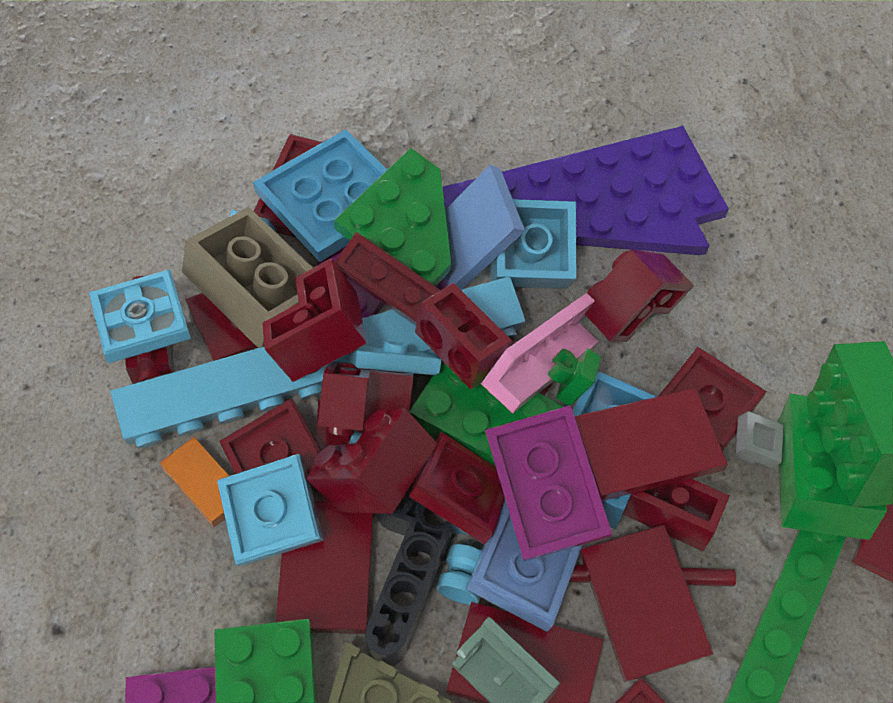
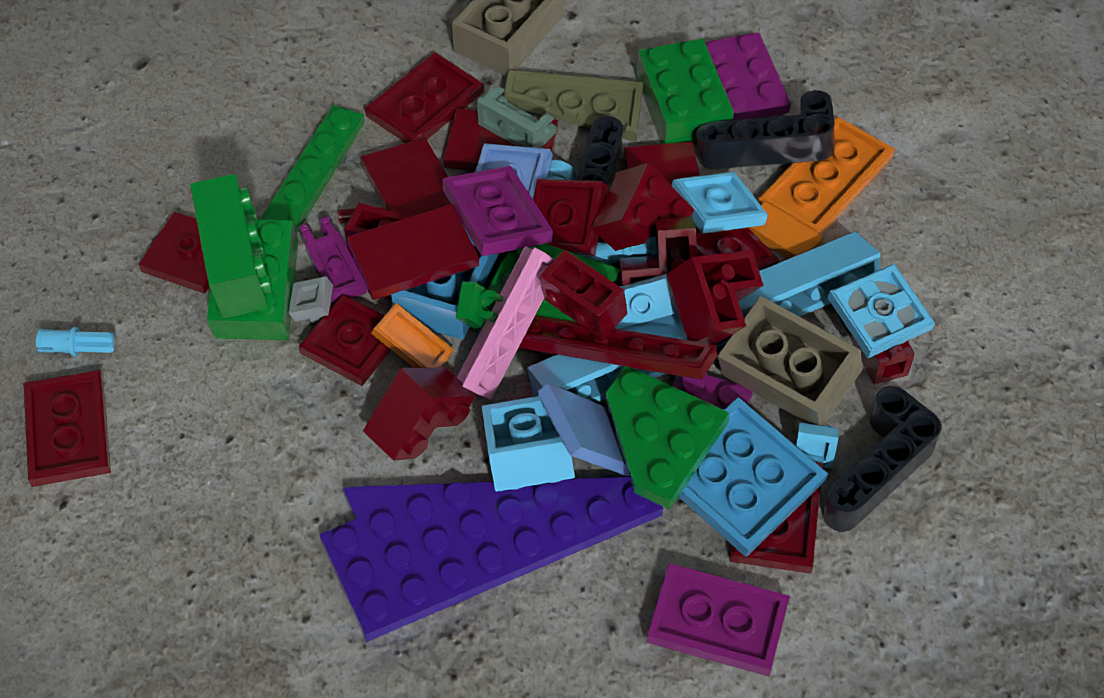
camera: 175 degrees right, 5 degrees down
none -> magenta hinge [298,216,367,305]
none -> orange tile [371,303,455,368]
none -> magenta plate [647,563,790,677]
none -> black beam [696,90,835,169]
none -> orange tile [758,116,895,236]
none -> black beam [823,386,942,532]

